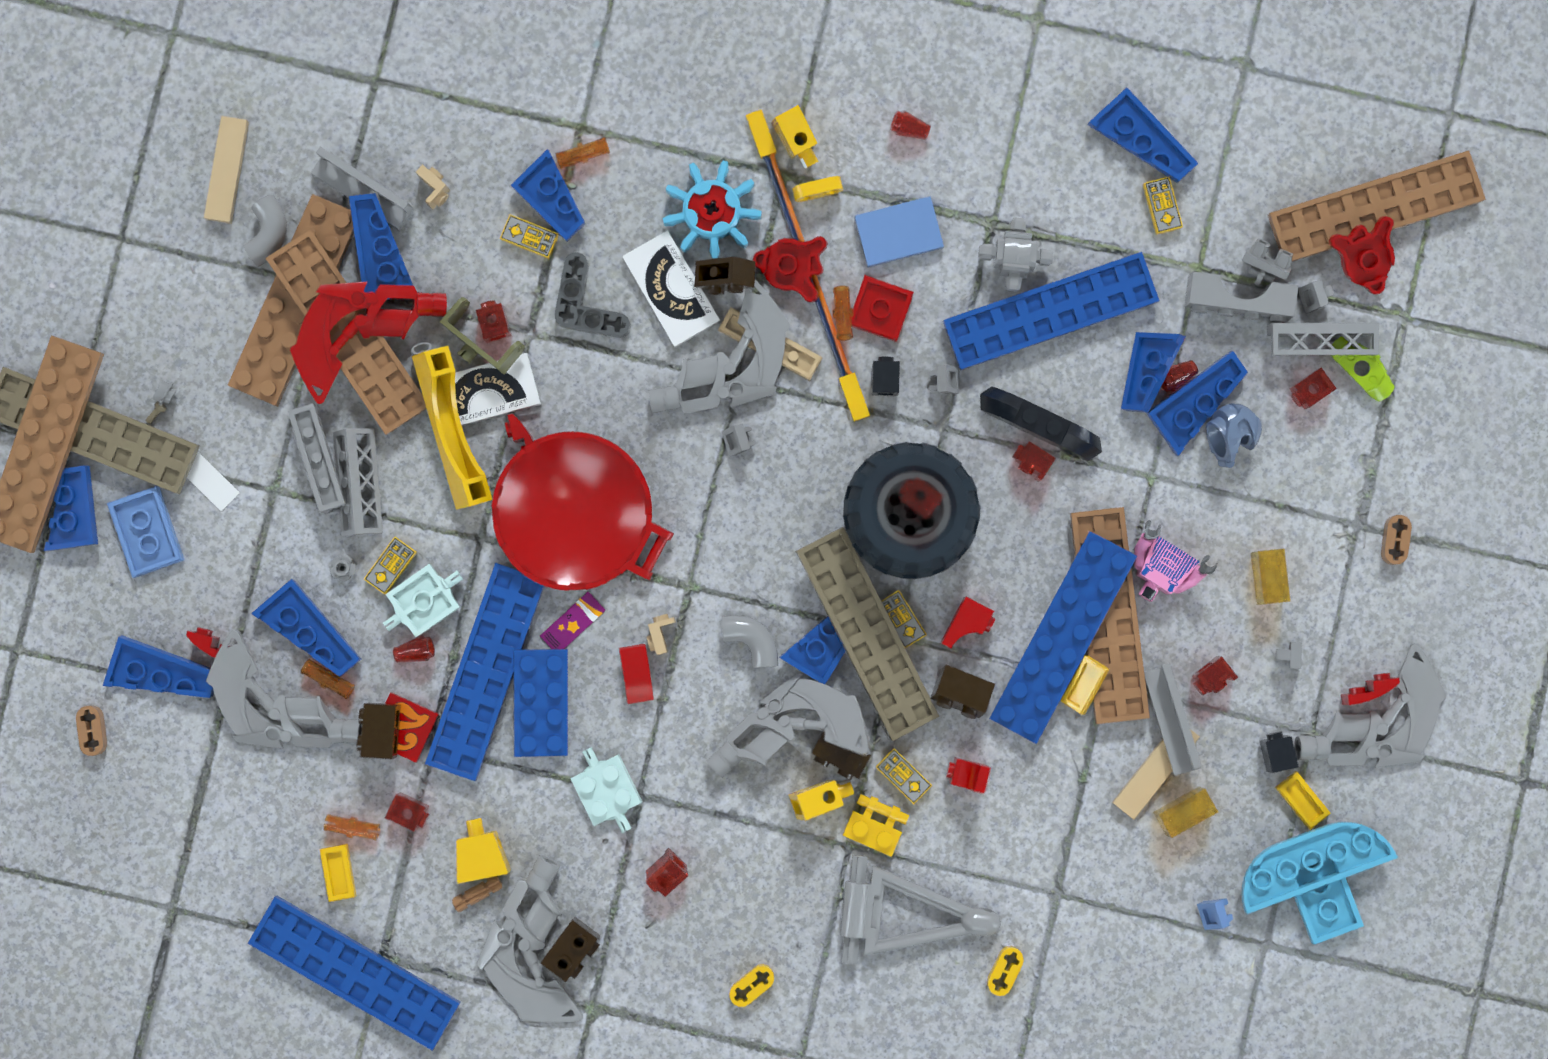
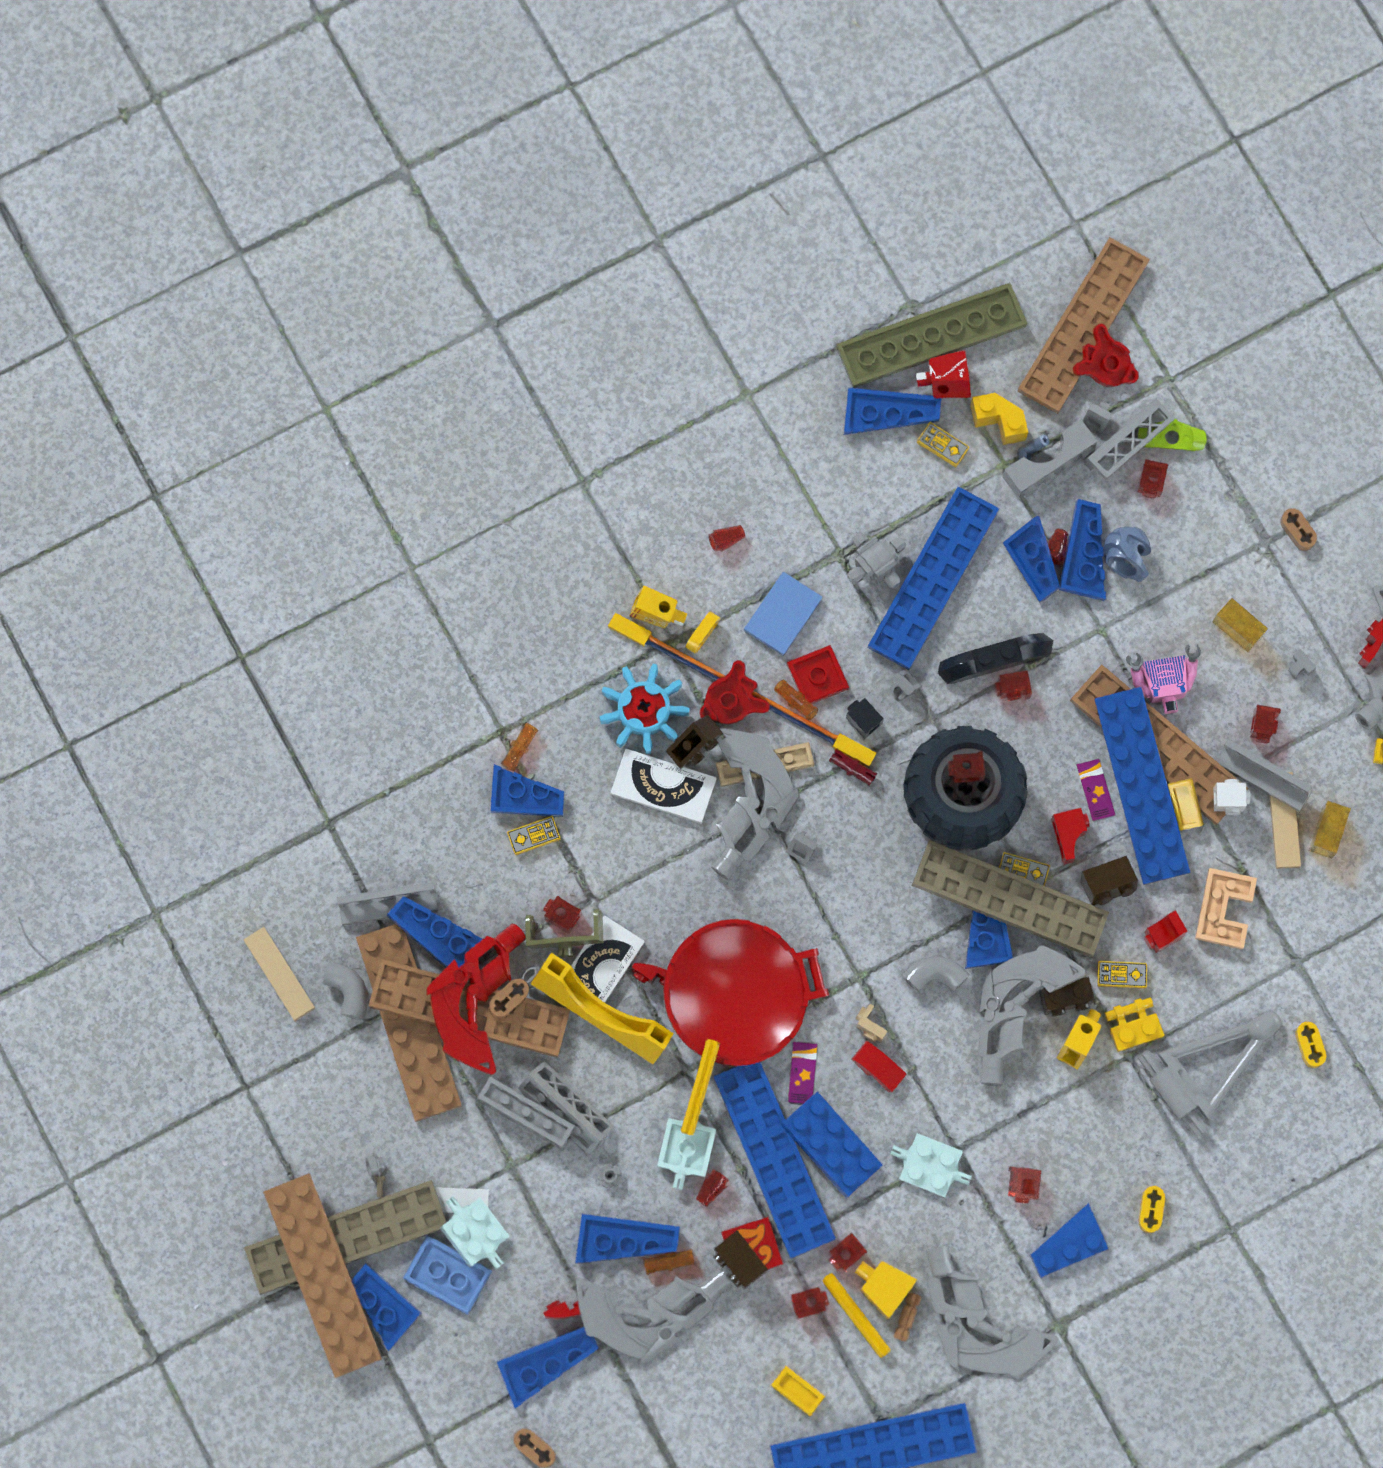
camera: 45 degrees left, 10 degrees down
clear orange pin [323,814,380,841] -> none
tile [364,537,417,595] -> none
tan bracket [416,164,450,209] -> none
dark brown brick [540,917,600,982] -> none
dark grey beam [555,252,631,338] -> none
light grey hips [1242,239,1293,286] -> none
black brick [1259,731,1299,773] -> none
none -> light aqua plate [440,1196,510,1269]
none -> medium nougat beam [489,978,529,1019]
none -> yellow axle [681,1039,720,1135]
none -> yellow axle [822,1273,891,1358]
none -> clear red brick [828,1233,868,1272]
none -> dark red pin [829,748,878,787]
none -> olive plate [836,282,1027,388]
none -> red torso [916,350,971,398]
none -> yellow brick [970,393,1028,445]
none -> sand blue arm [1017,435,1049,460]
none -> blue wing [1030,1203,1109,1278]
none -> magenta sticker [1076,759,1115,821]
none -> light nougat plate [1195,868,1257,949]
none -> white brick [1213,779,1250,815]

